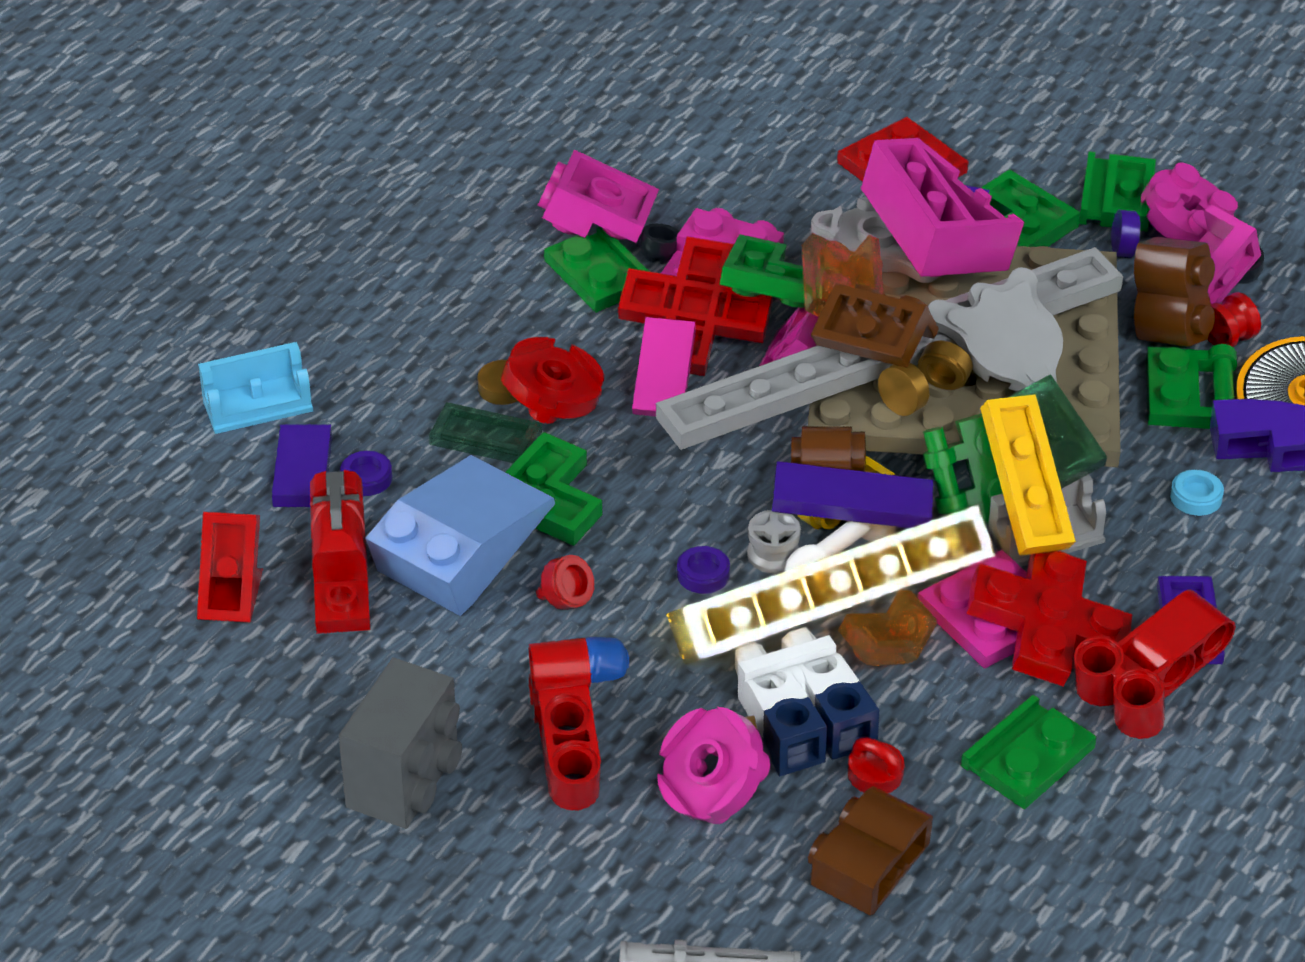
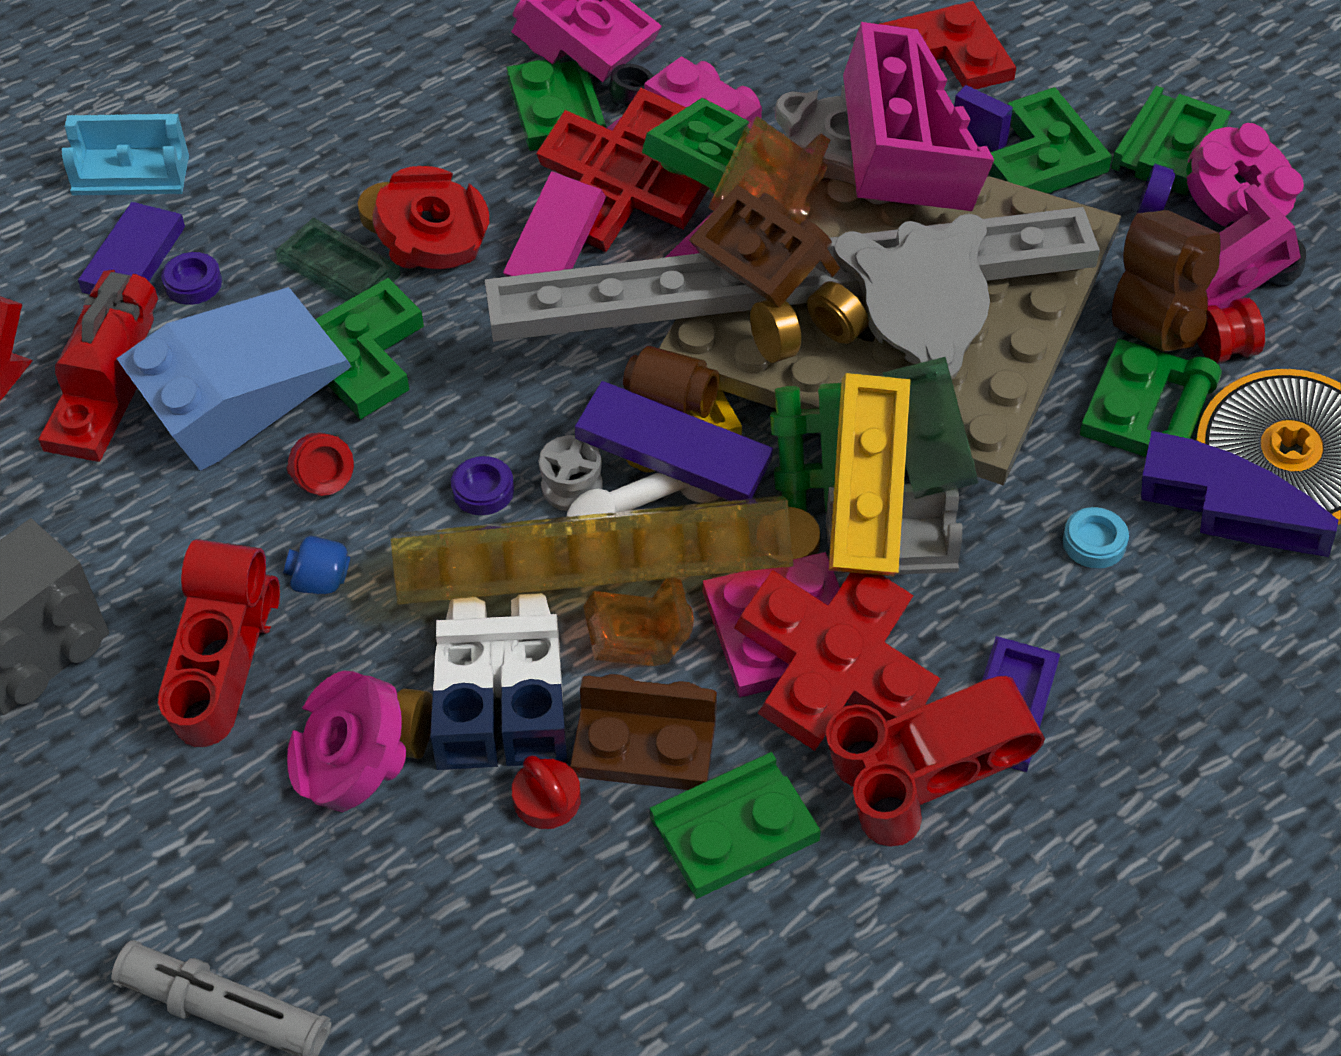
camera: 20 degrees right, 10 degrees up
reddish brown brick [808,786,933,916] -> none
none -> reddish brown bracket [570,674,717,790]

